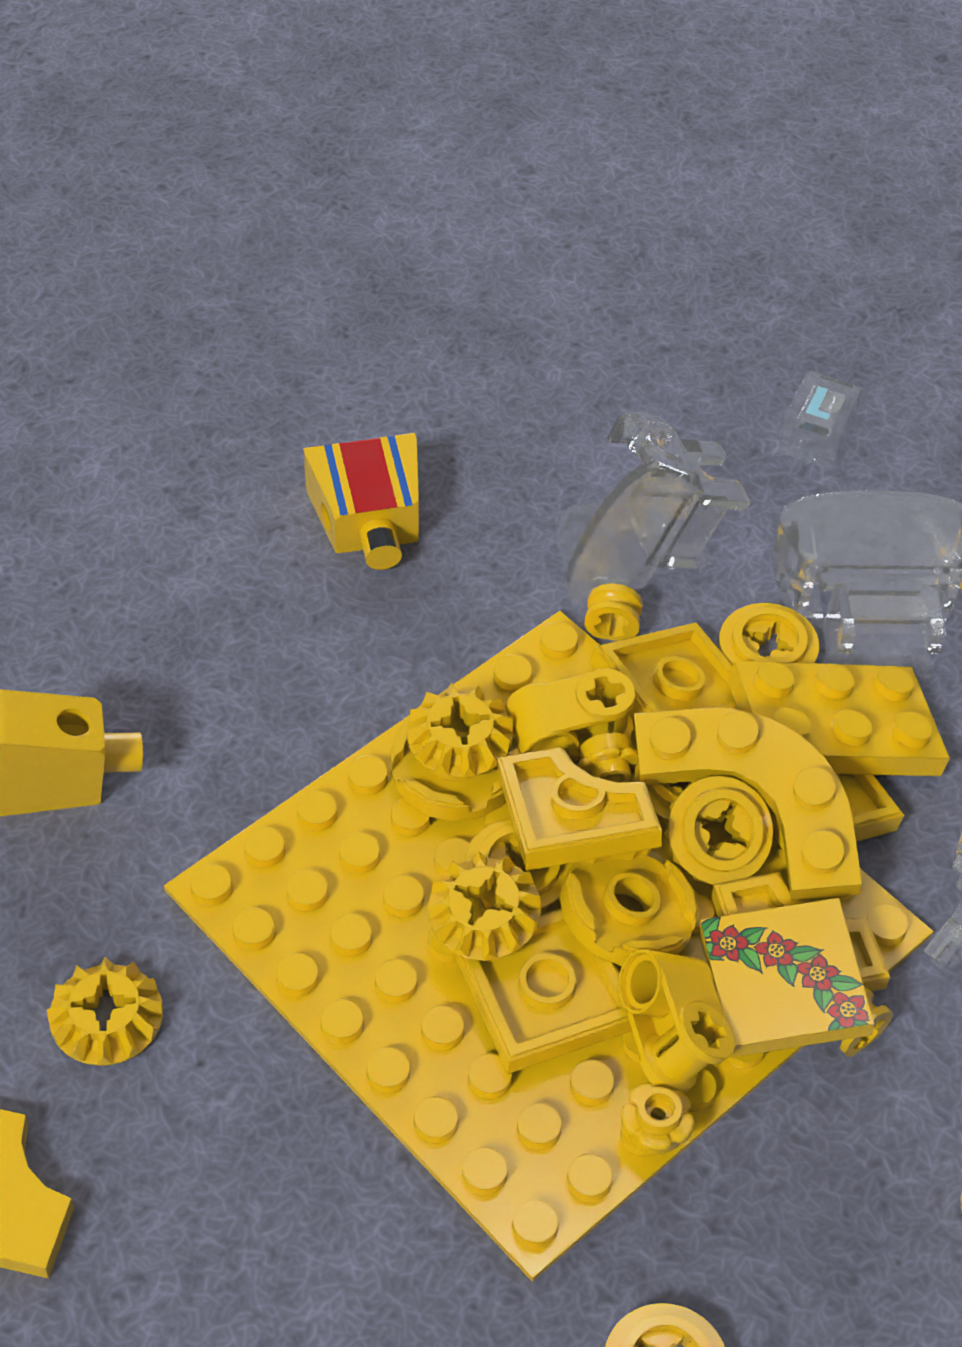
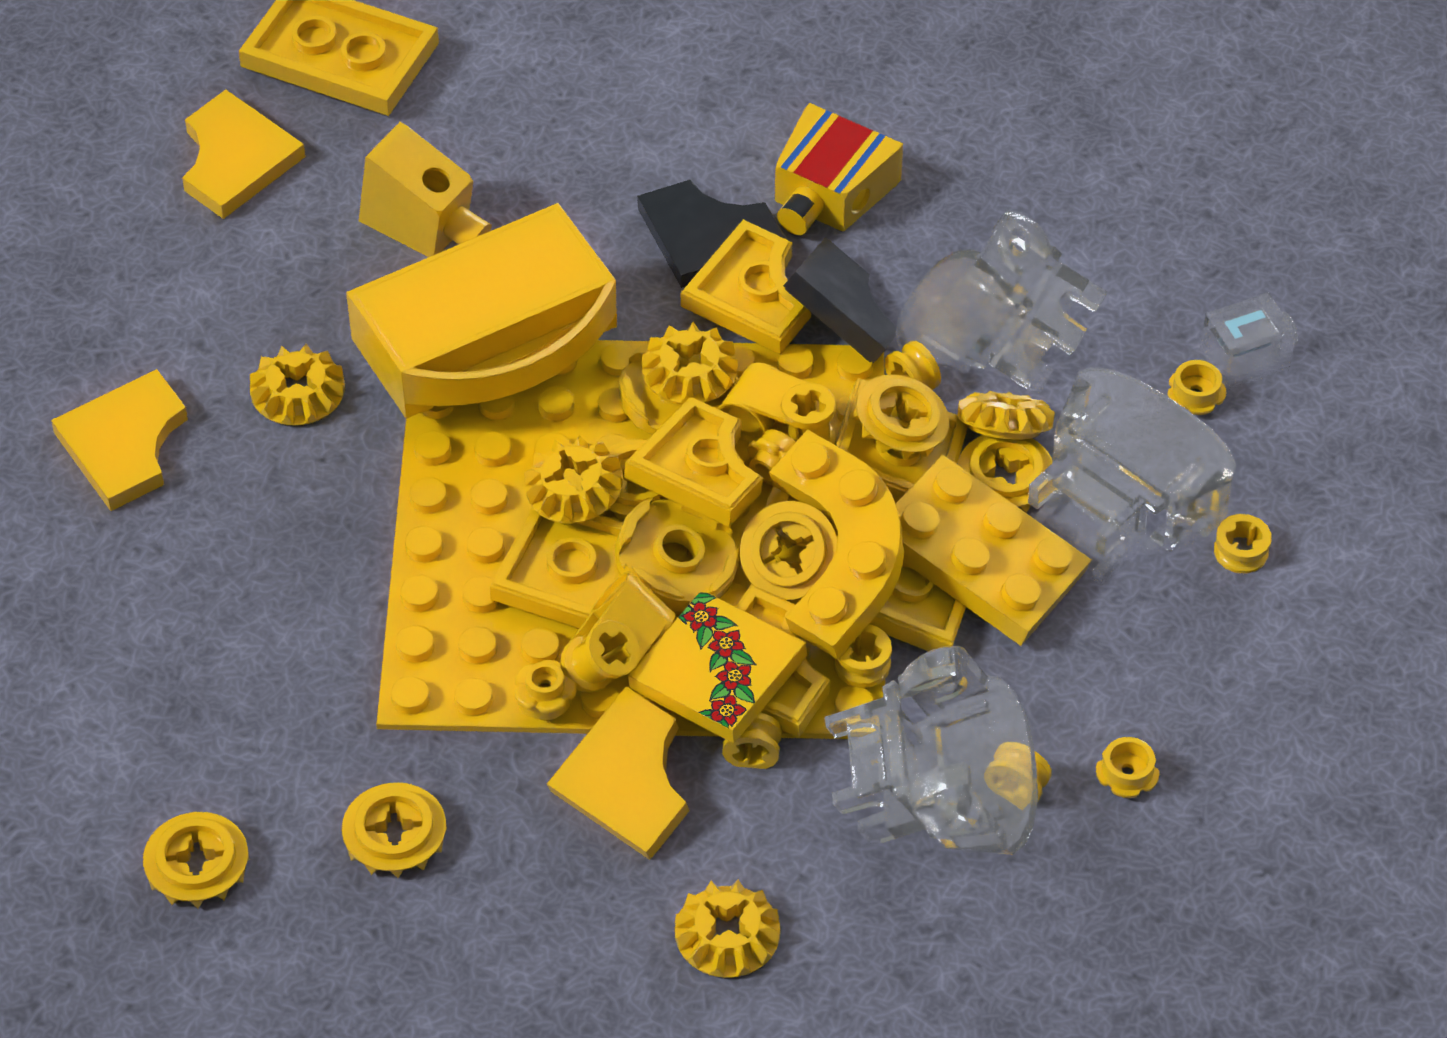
camera: 45 degrees right, 0 degrees up
none -> yellow piece [346,203,617,419]
none -> yellow tile [547,686,690,860]
none -> black tile [637,180,787,288]
none -> yellow tile [680,219,811,354]
none -> black tile [783,237,900,363]
none -> yellow bush [834,624,892,688]
none -> yellow gear [852,375,949,460]
none -> yellow gear [957,391,1055,439]
none -> yellow plate [1167,360,1226,415]

